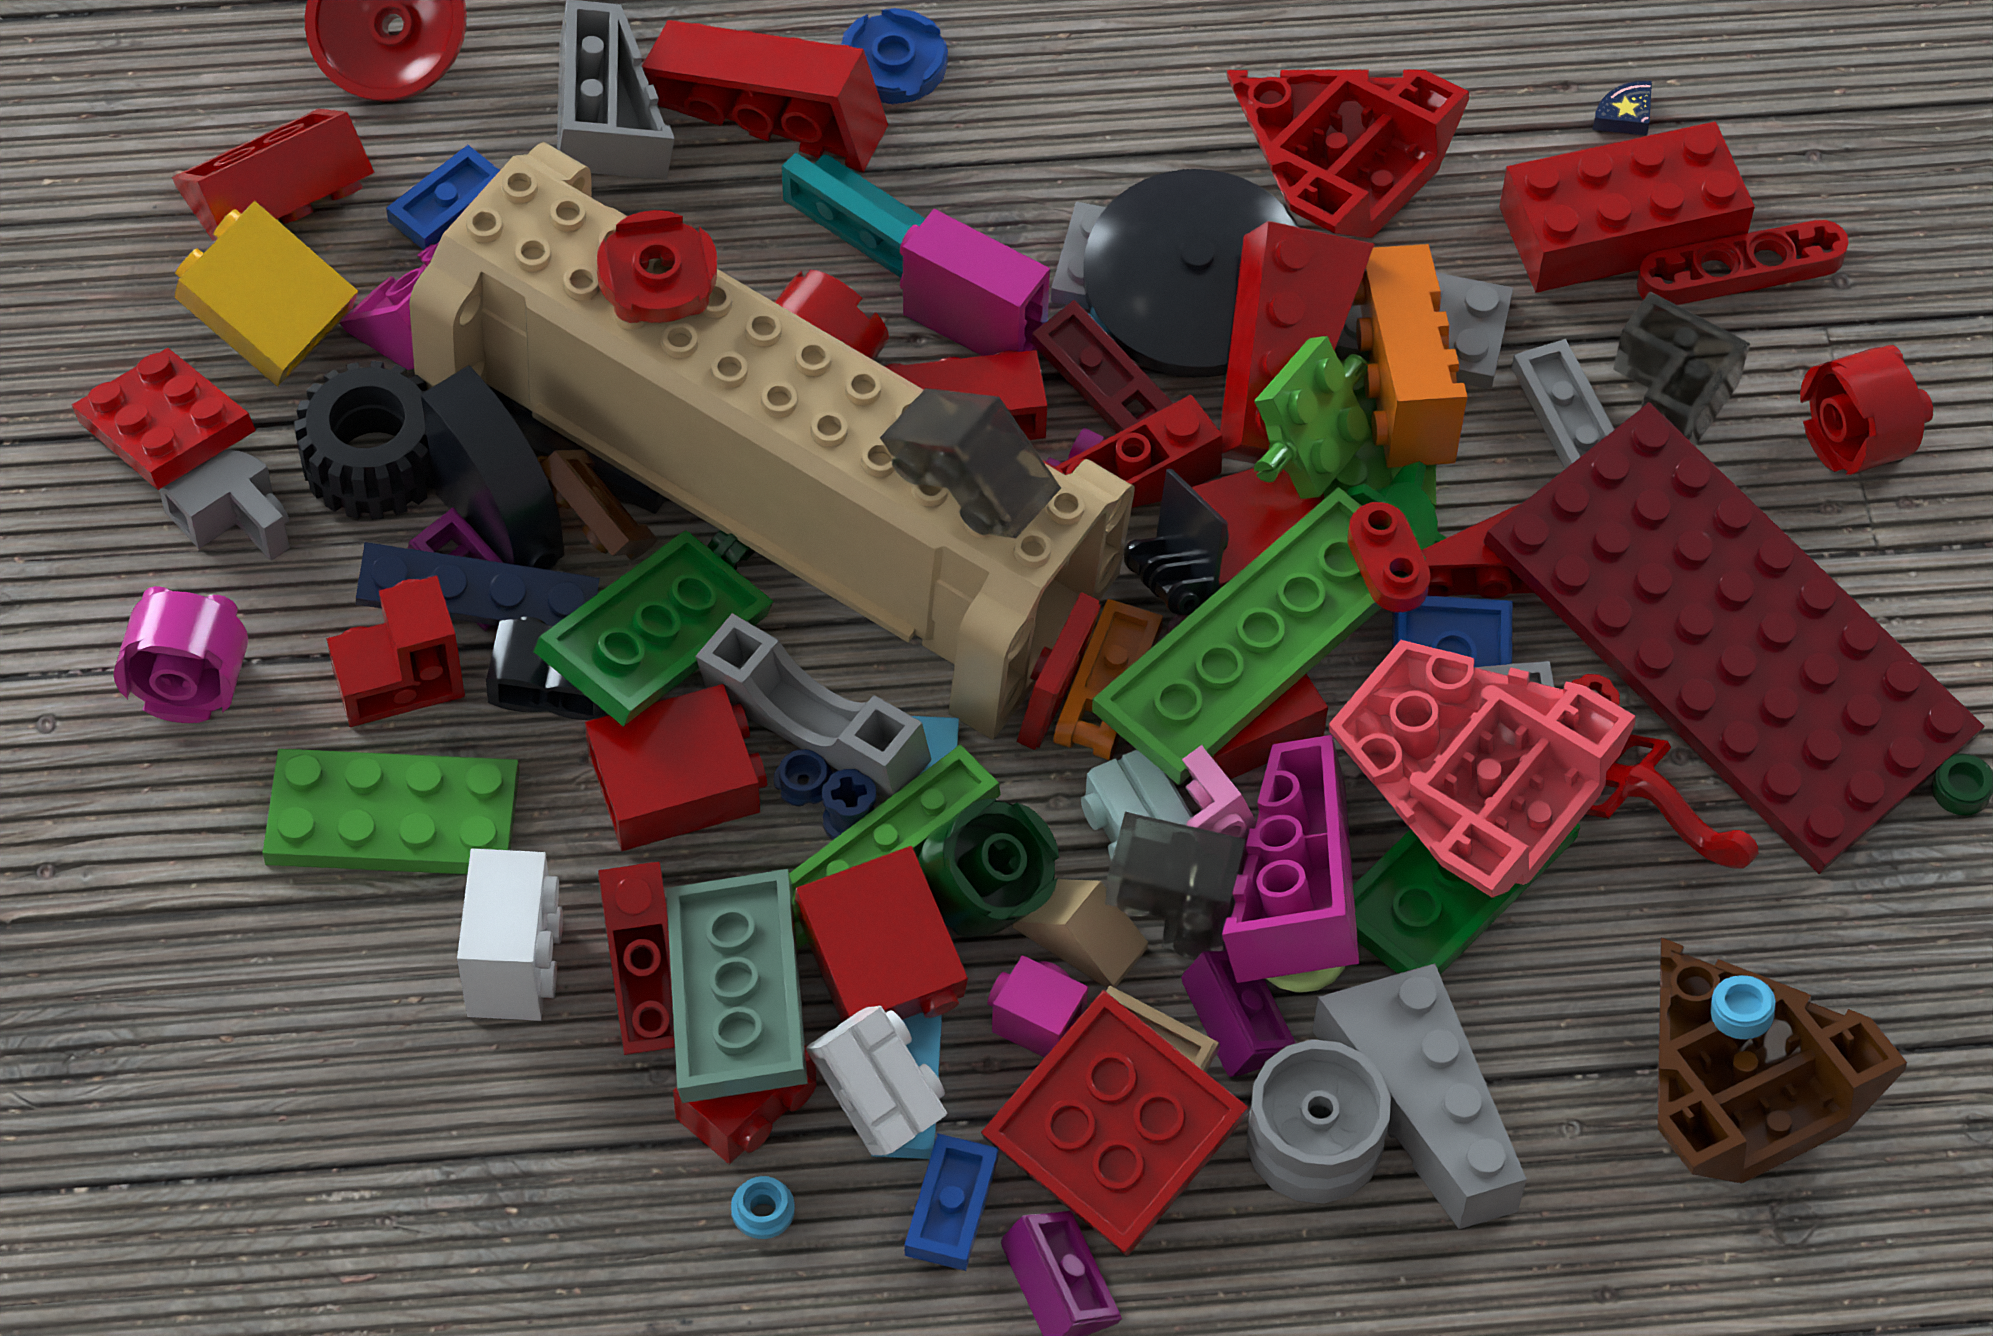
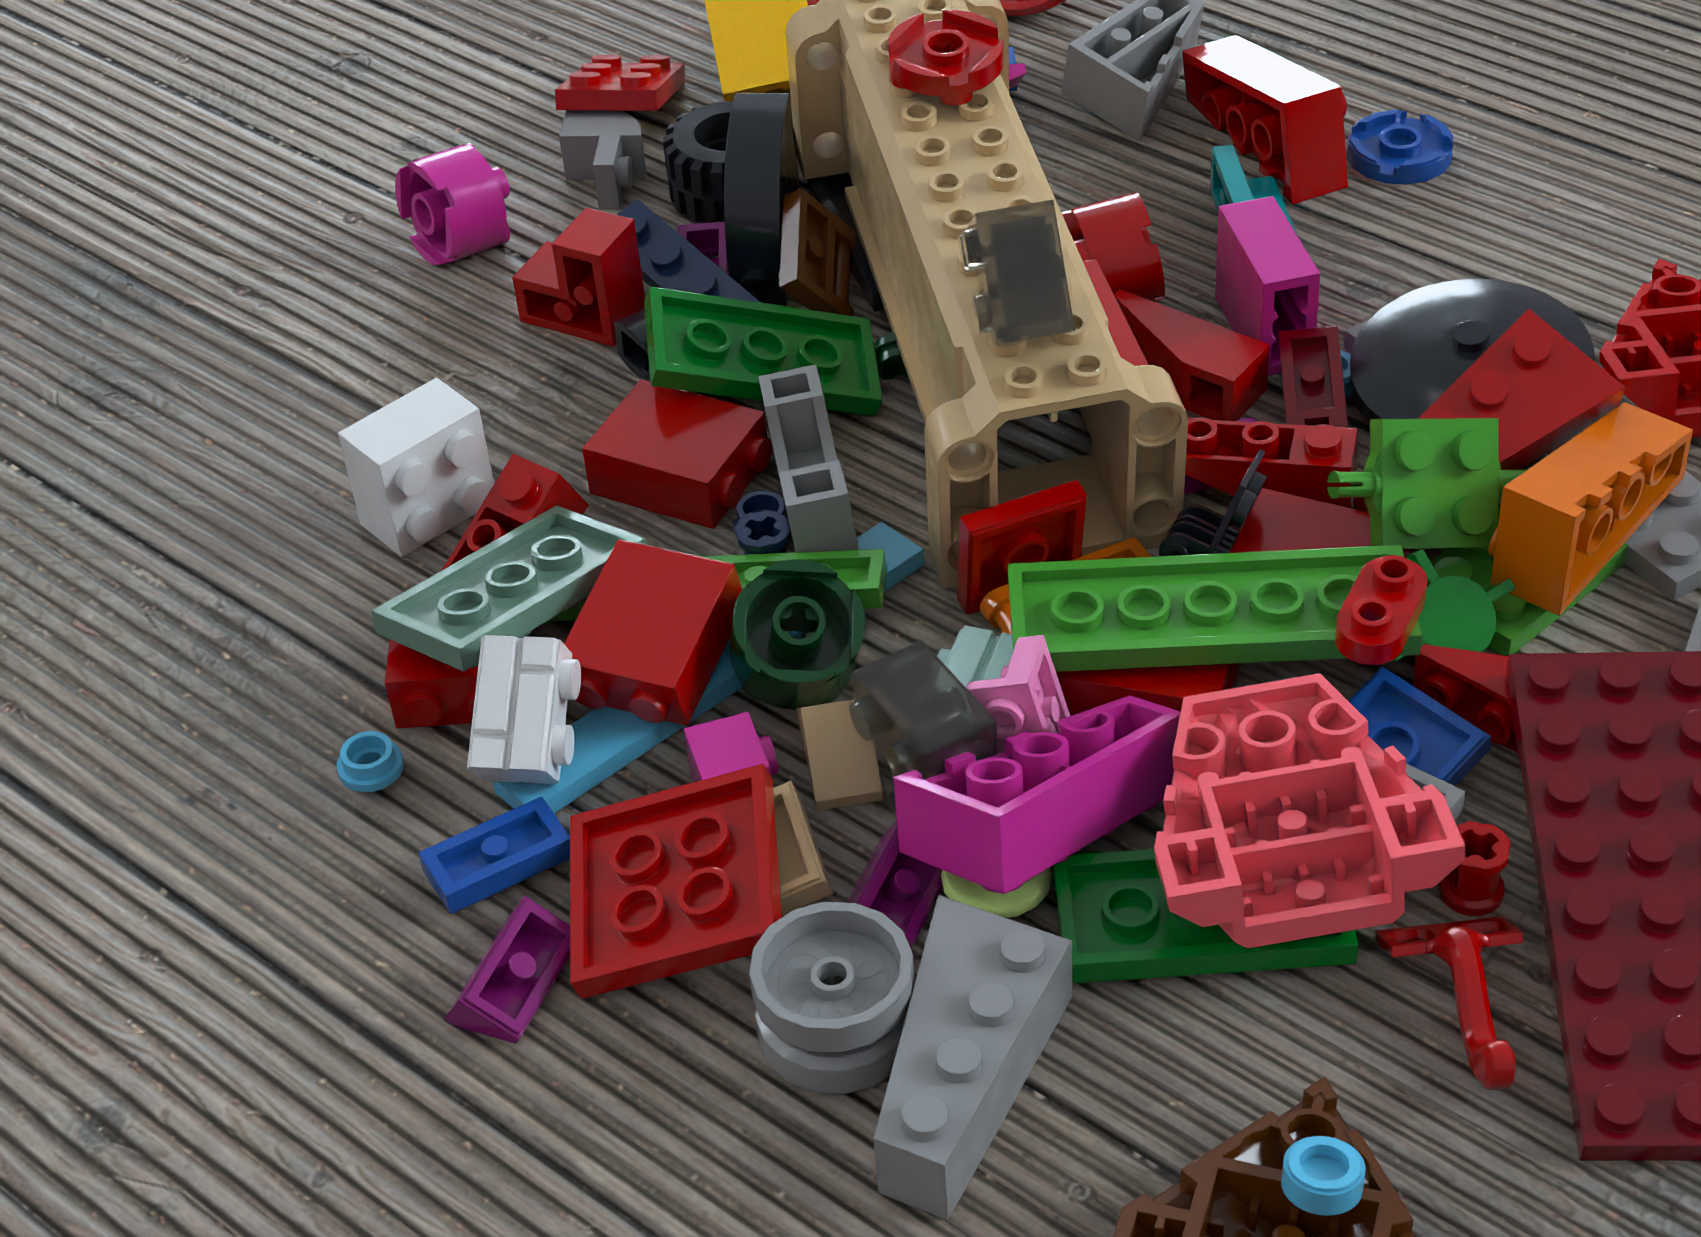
camera: 50 degrees right, 15 degrees down
bright green plate [263,748,520,874] -> none

